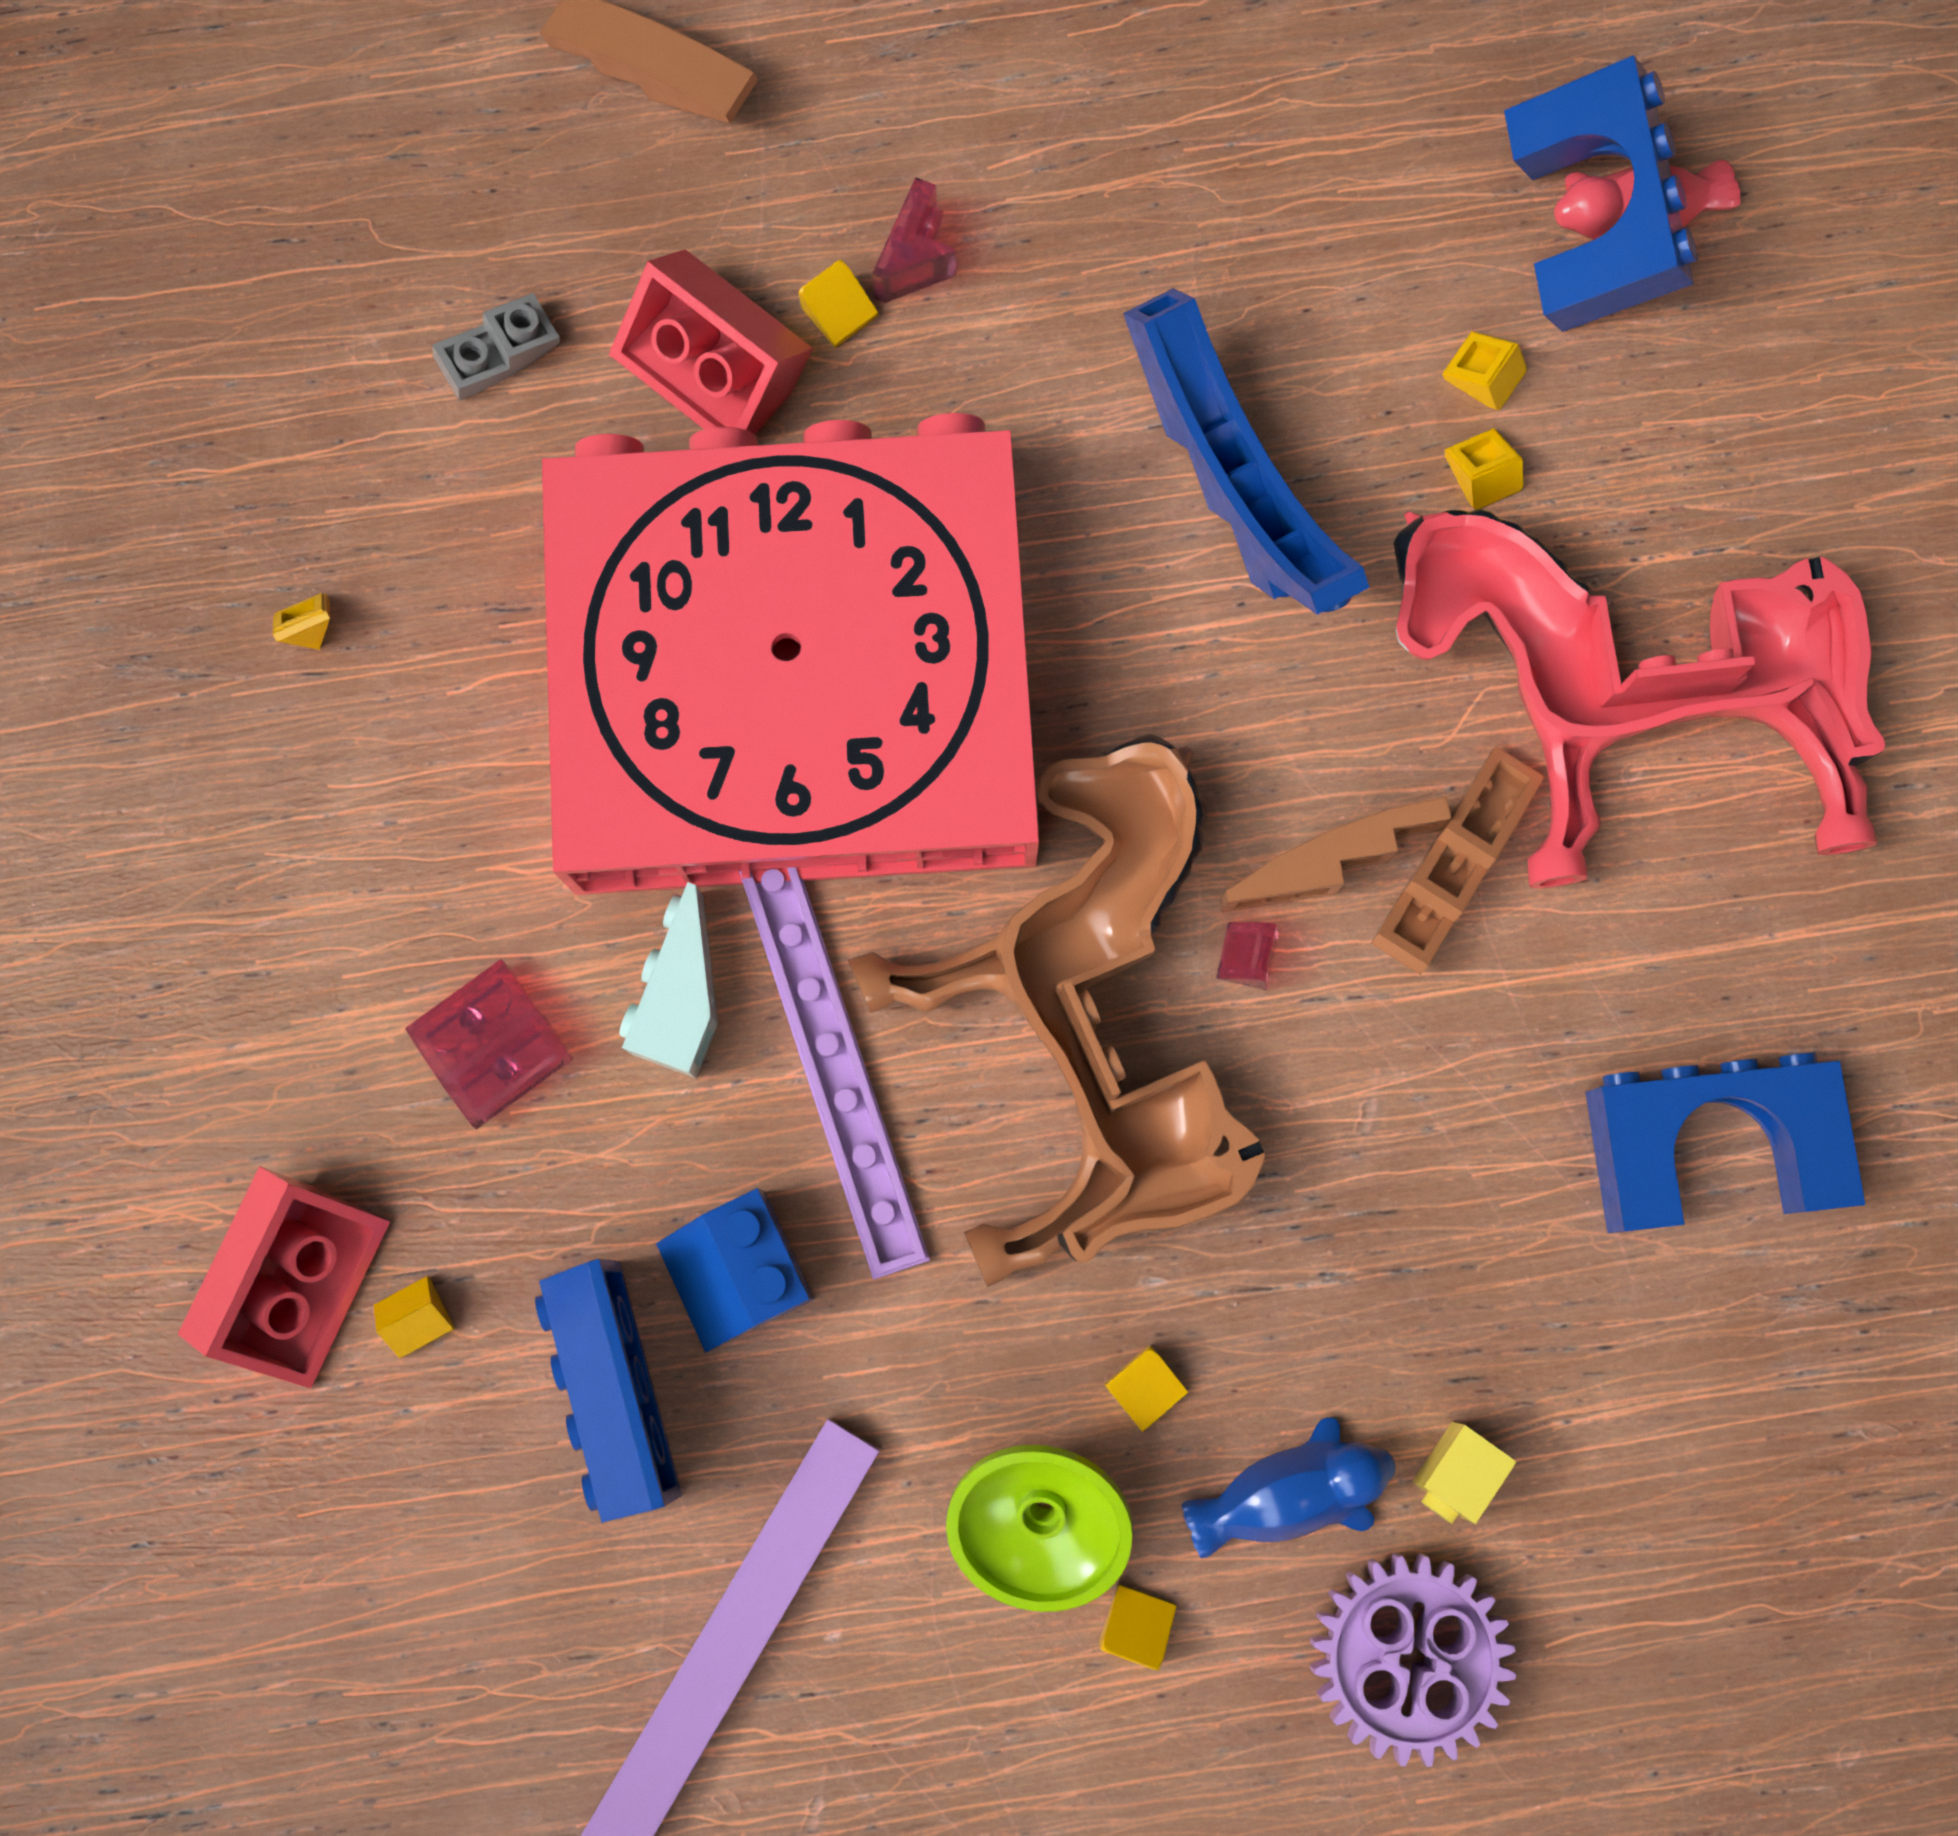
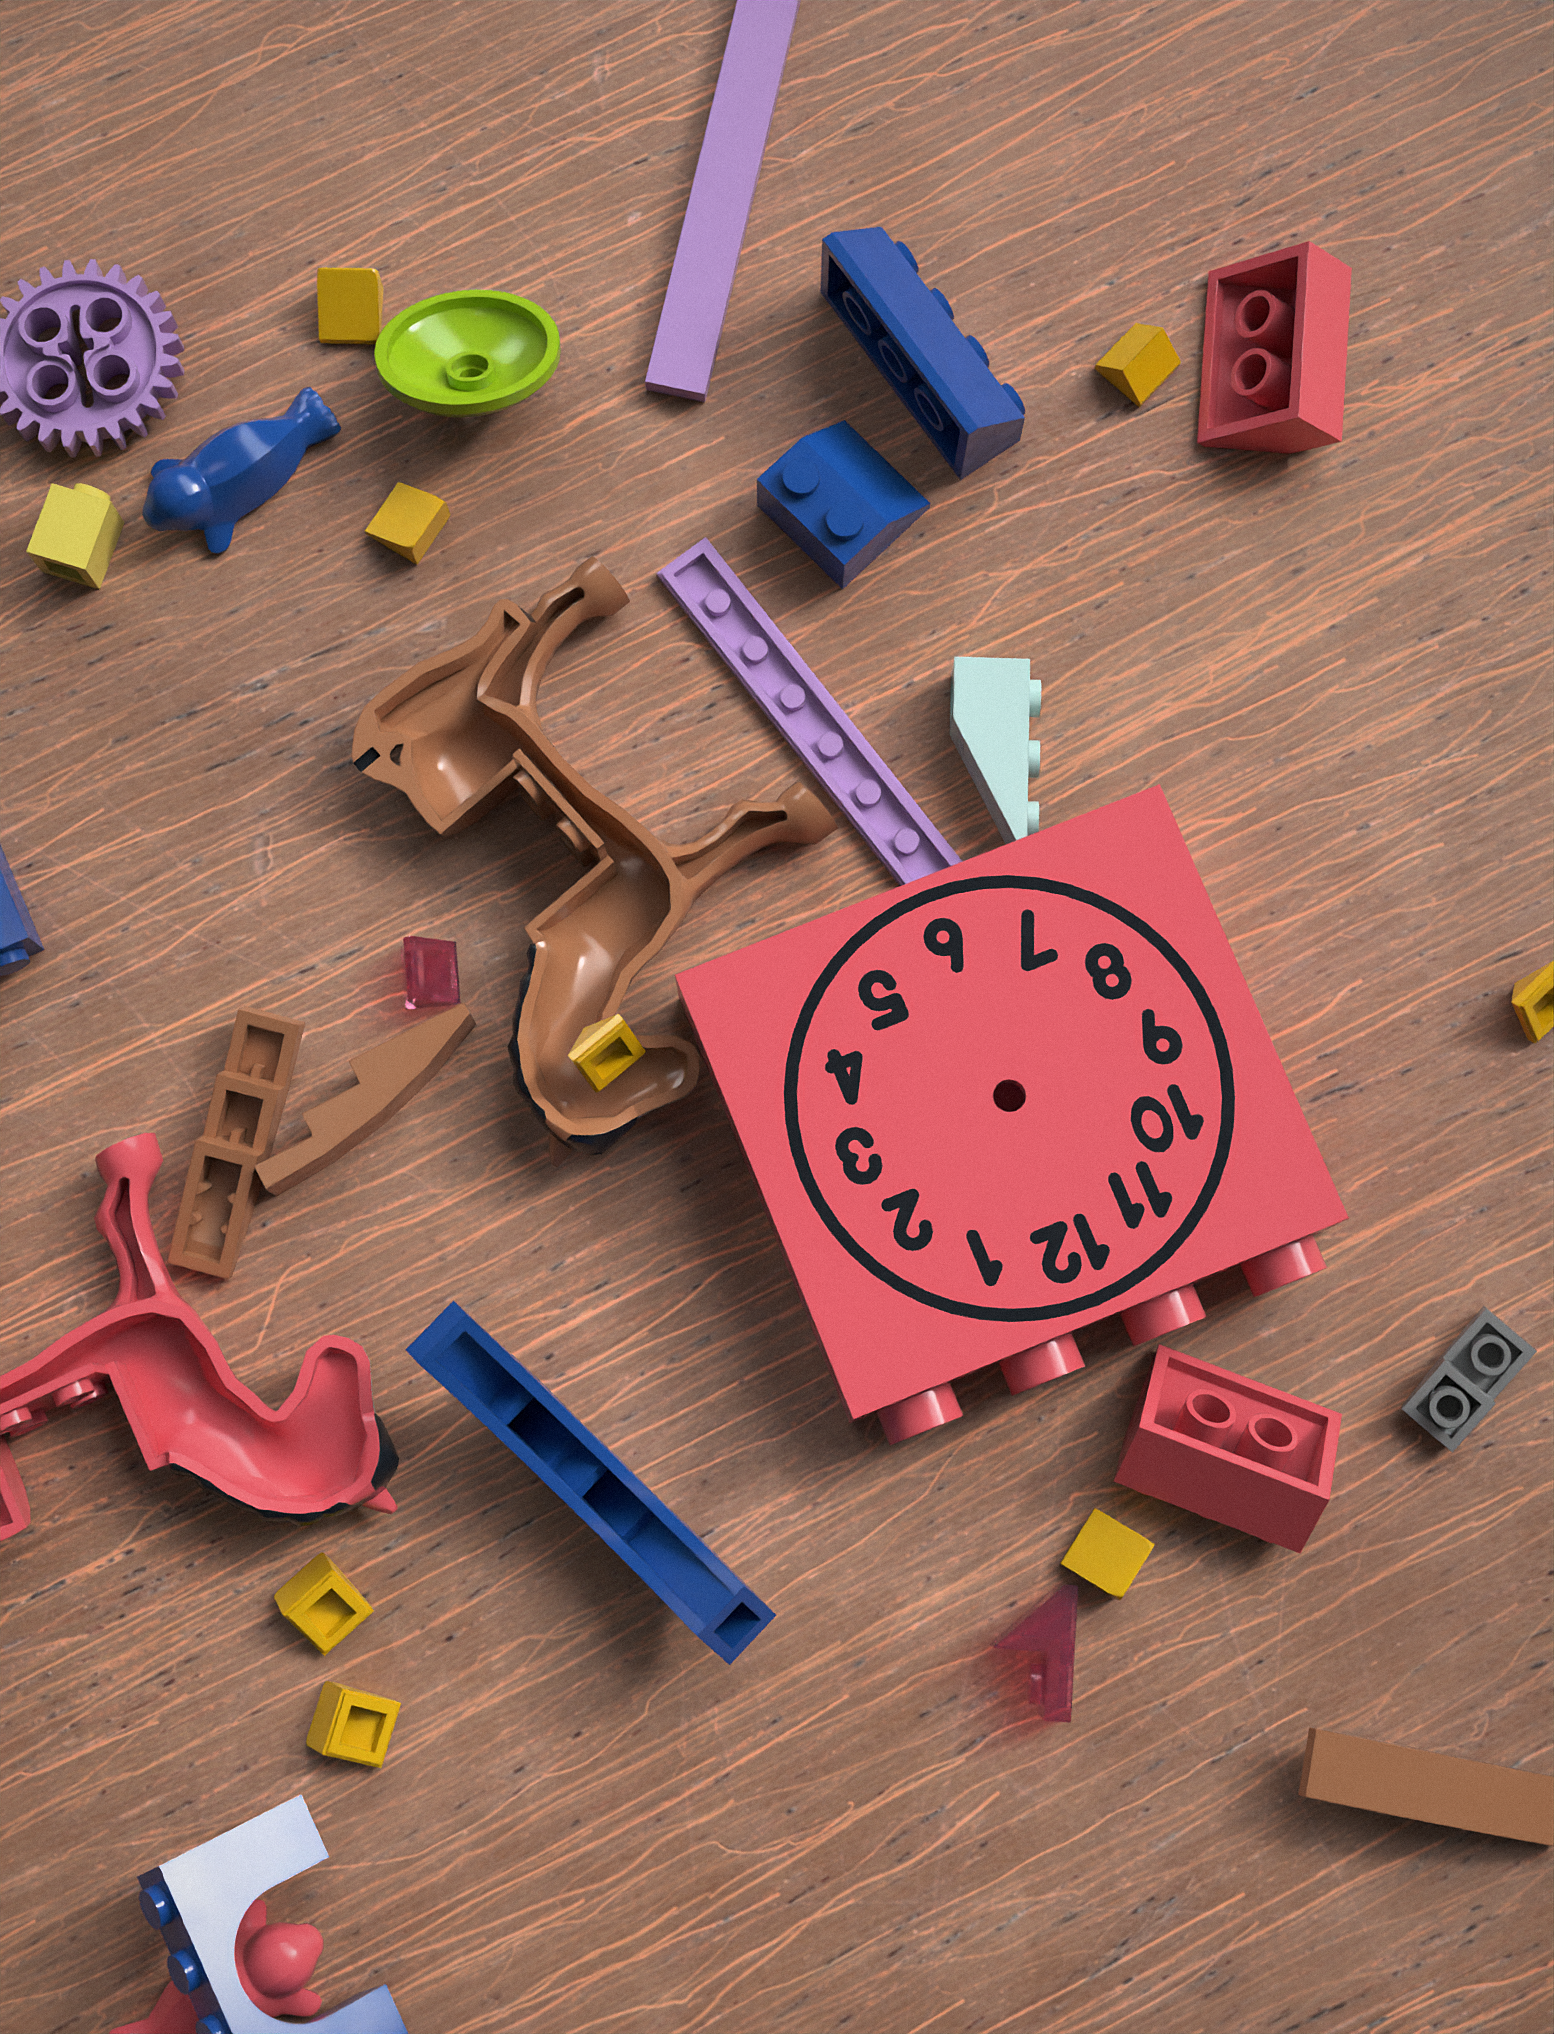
camera: 160 degrees right, 0 degrees up
clear pink slope [405,959,573,1130] -> none
none -> yellow slope [568,1014,646,1093]

